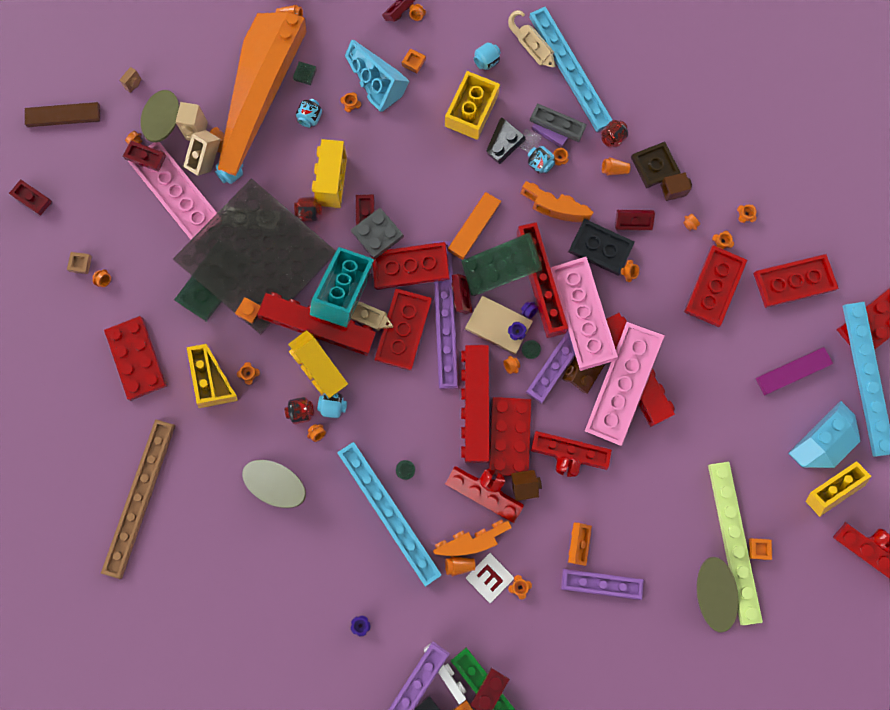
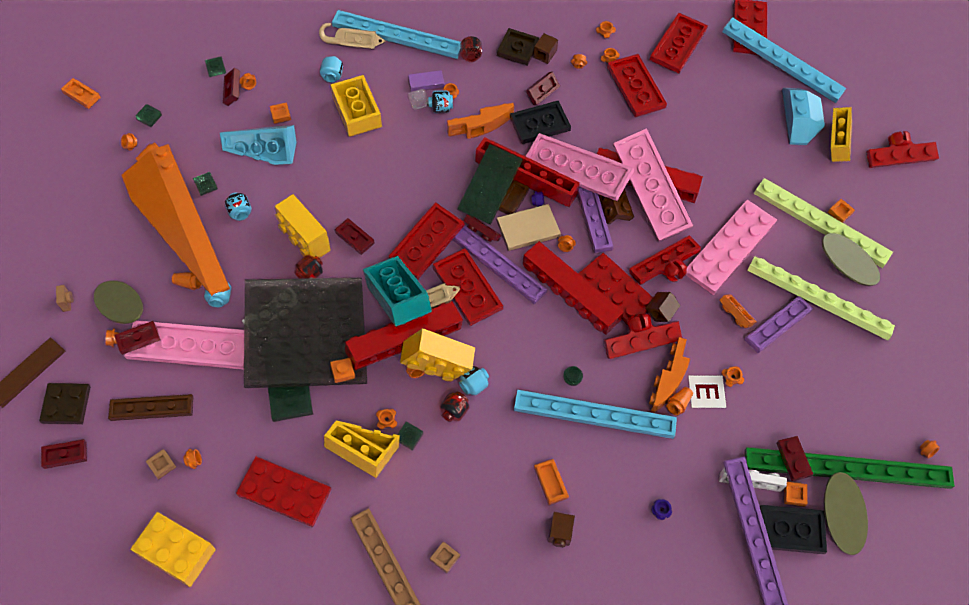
camera: 45 degrees left, 15 degrees down
tan brick [176,102,208,141] -> none
tan brick [183,130,221,176] -> none
shield [242,460,306,508] -> none
orange plate [307,424,326,442] -> none
orange plate [340,93,361,112] -> none
dark grey plate [351,208,404,260] -> none
orange tile [447,192,501,260] -> none
wing [486,117,526,164] -> none
dark purple plate [508,322,527,340] -> none
clear green plate [522,340,541,359] -> none
dark grey tile [530,103,587,142] -> none
orange cone [602,157,630,176] -> none
orange plate [621,260,640,282] -> none
magenta tile [755,347,833,396] -> none
none -> dark brown plate [39,383,91,425]
none -> reddish brown tile [108,394,193,421]
none -> yellow brick [130,512,216,587]
none -> clear green plate [397,422,424,451]
none -> medium nougat plate [430,541,460,573]
none -> reddish brown tile [497,180,530,215]
none -> orange tile [534,458,569,505]
none -> reddish brown brick [548,512,575,548]
none -> bright pink plate [686,200,777,295]
none -> yellowish green plate [747,256,895,340]

